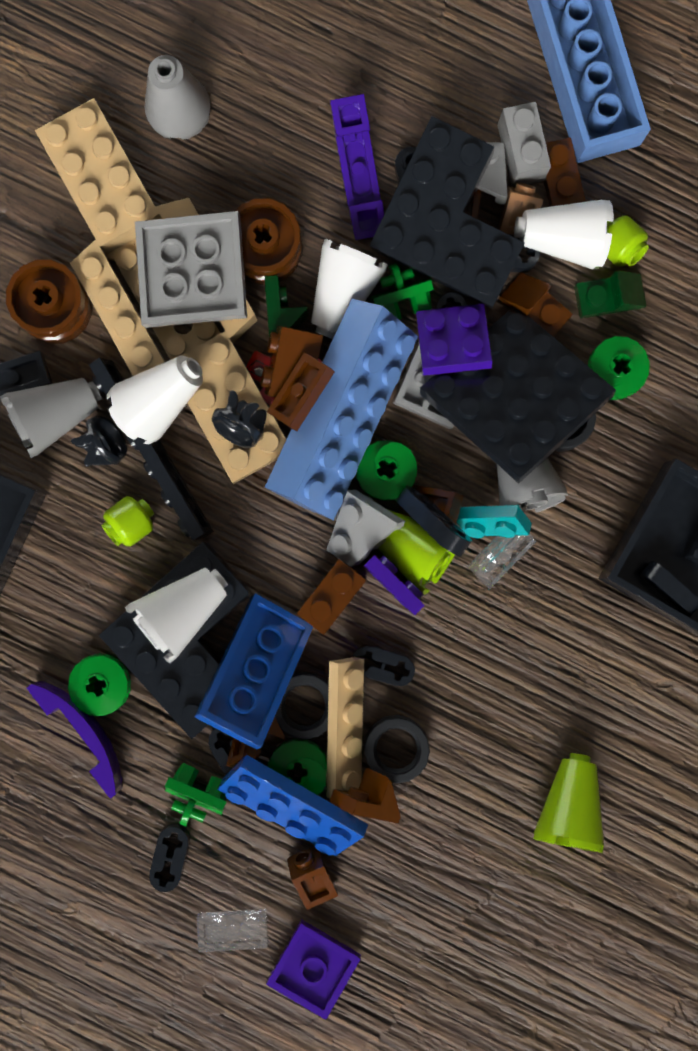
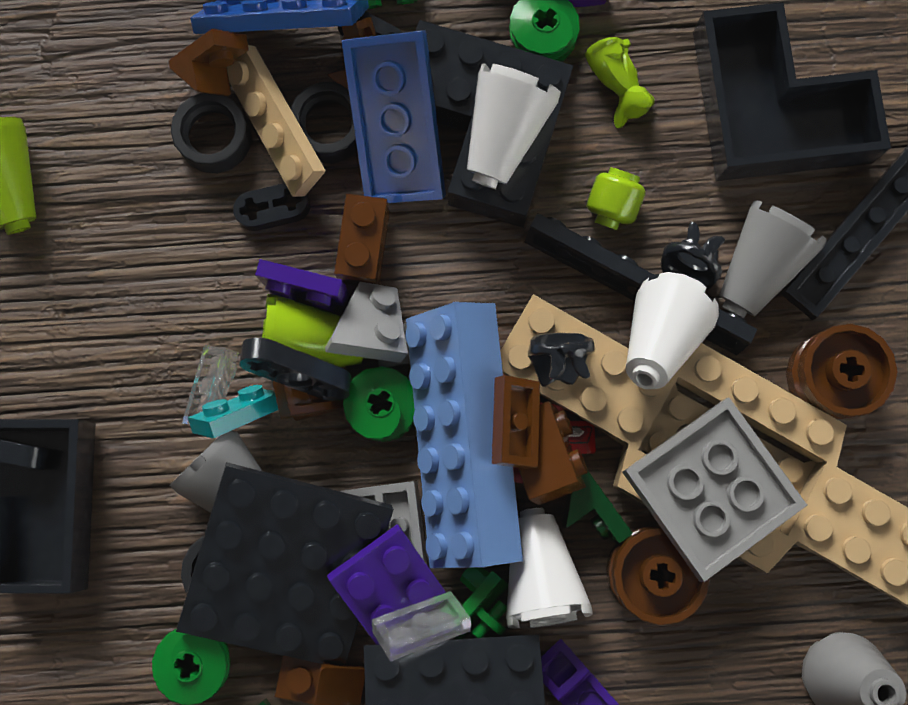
camera: 155 degrees right, 5 degrees down
green piece [267,738,327,795] -> none
none -> clear plate [372,591,471,662]
none -> lime animal [585,37,655,128]

